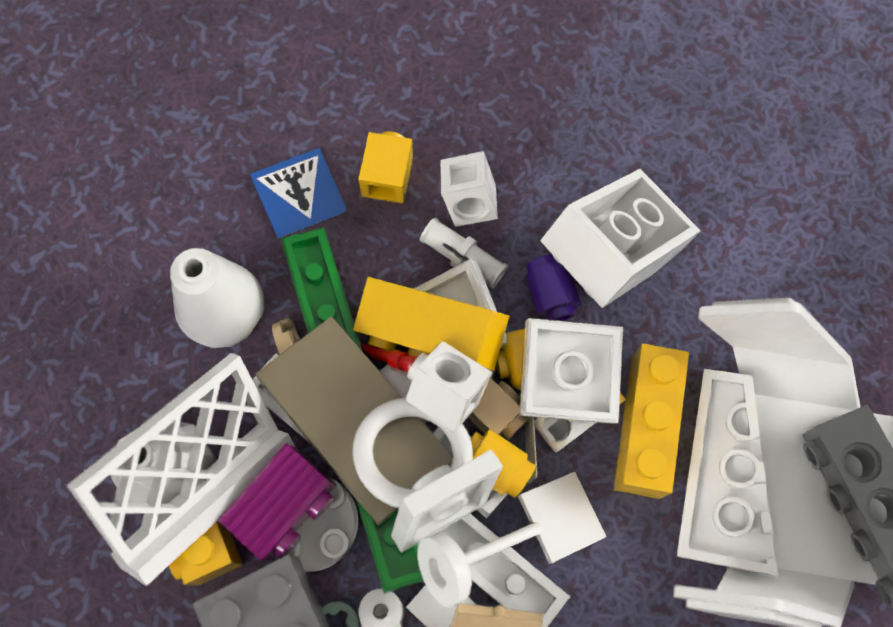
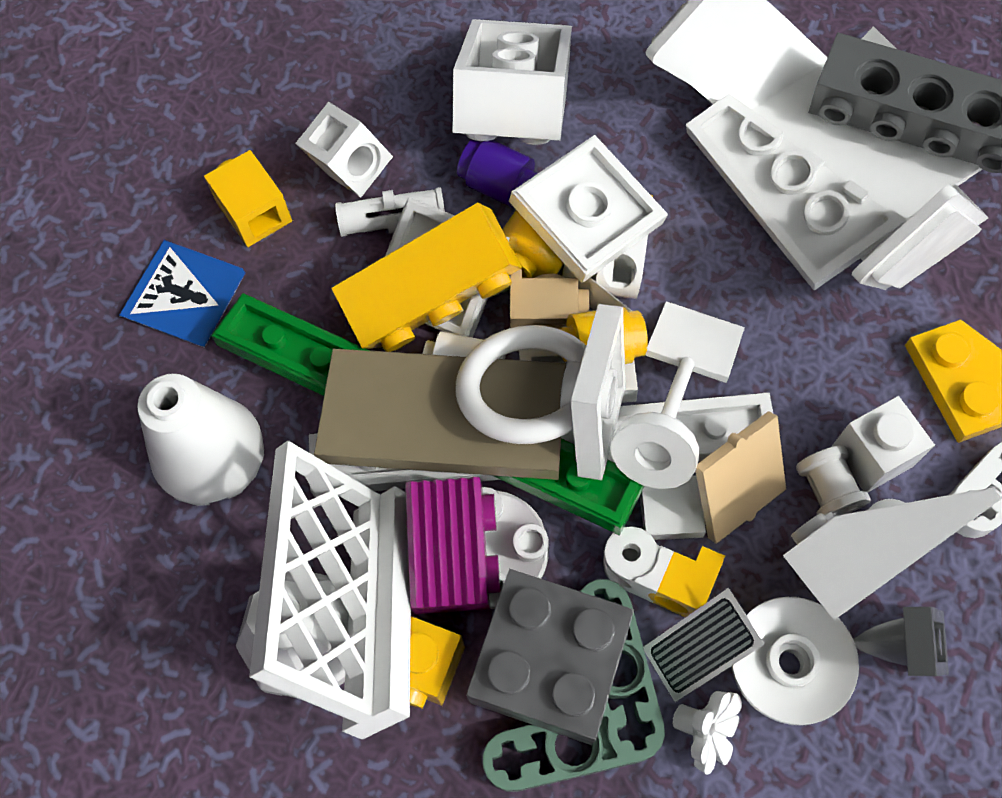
camera: 40 degrees left, 5 degrees down
tan tile [272,318,301,355] -> none
red piece [360,343,418,373] -> none
white brick [405,341,492,433] -> none
yellow brick [614,343,689,499] -> none

